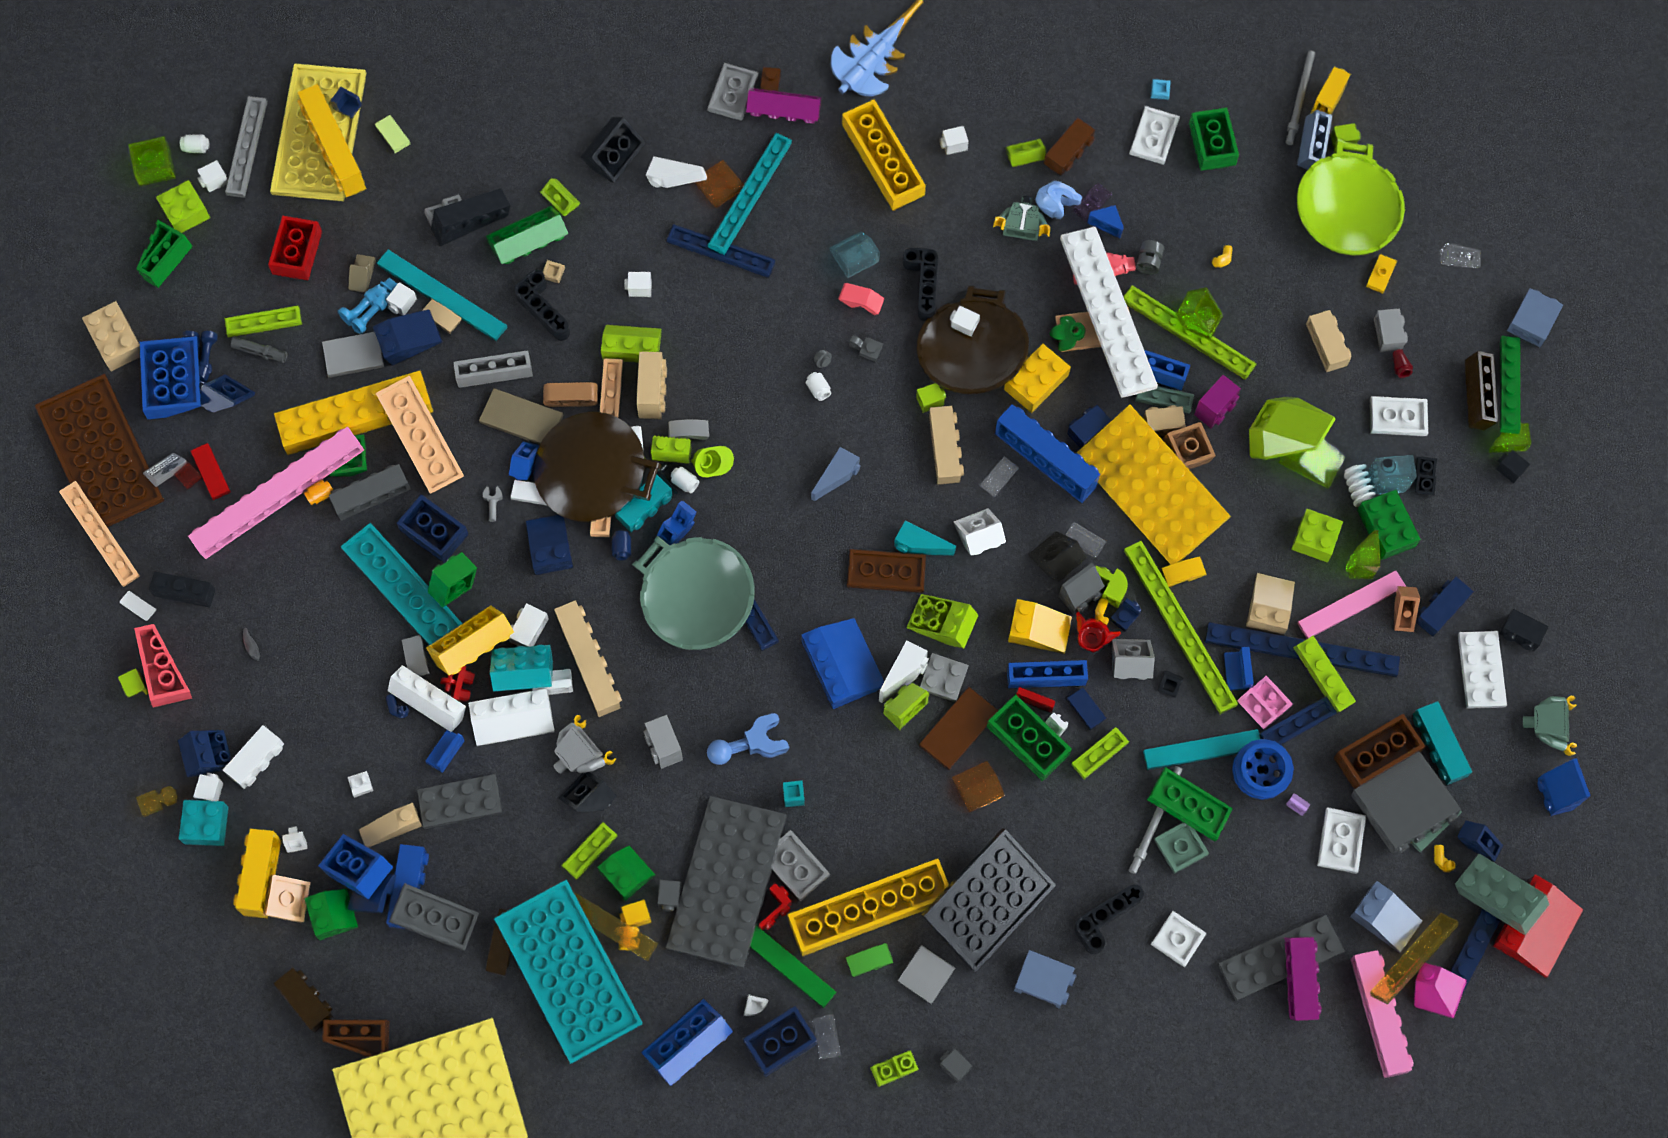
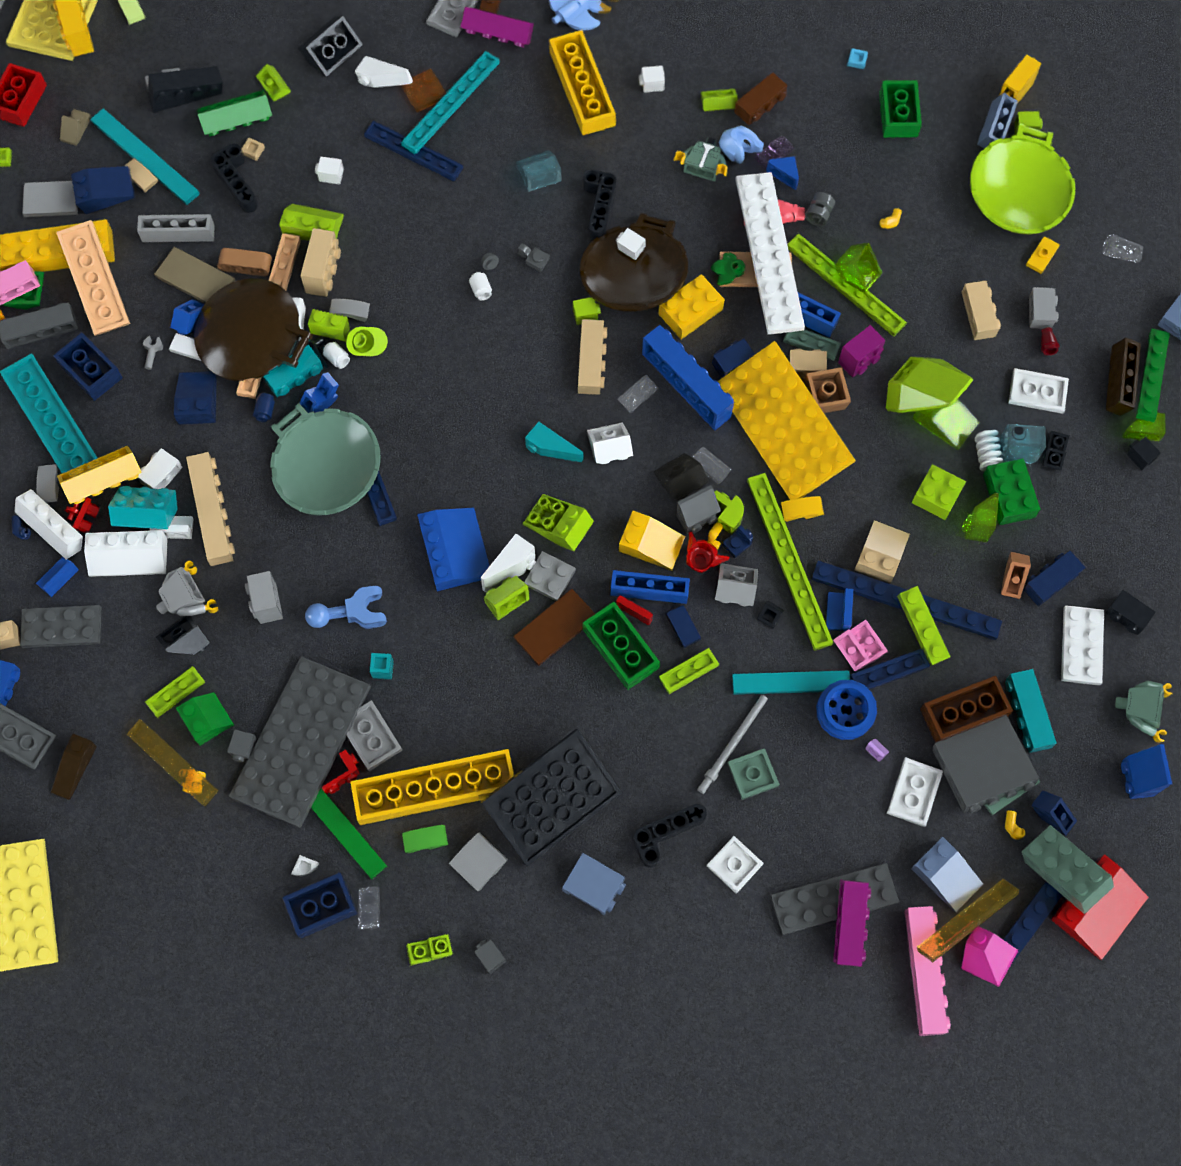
camera: 10 degrees right, 0 degrees up
dark azure piece [337,278,397,334] -> none
white brick [386,282,417,315] -> none
green brick [428,552,477,608] -> none
teal plate [494,880,643,1064] -> none
yellow brick [619,900,651,927] -> none
blue slope [641,999,733,1086] -> none
sand blue slope [811,447,861,501] -> none
coral slope [839,283,884,315] -> none
reddish brown tile [847,549,926,593] -> none
clear orange slope [952,761,1005,813] -> none
white tile [1045,713,1068,737] -> none
white tile [1130,106,1180,165] -> none
green tile [1147,767,1233,841] -> none
light grey bar [1286,51,1315,145] -> none
bright pink tile [1297,571,1406,639] -> none

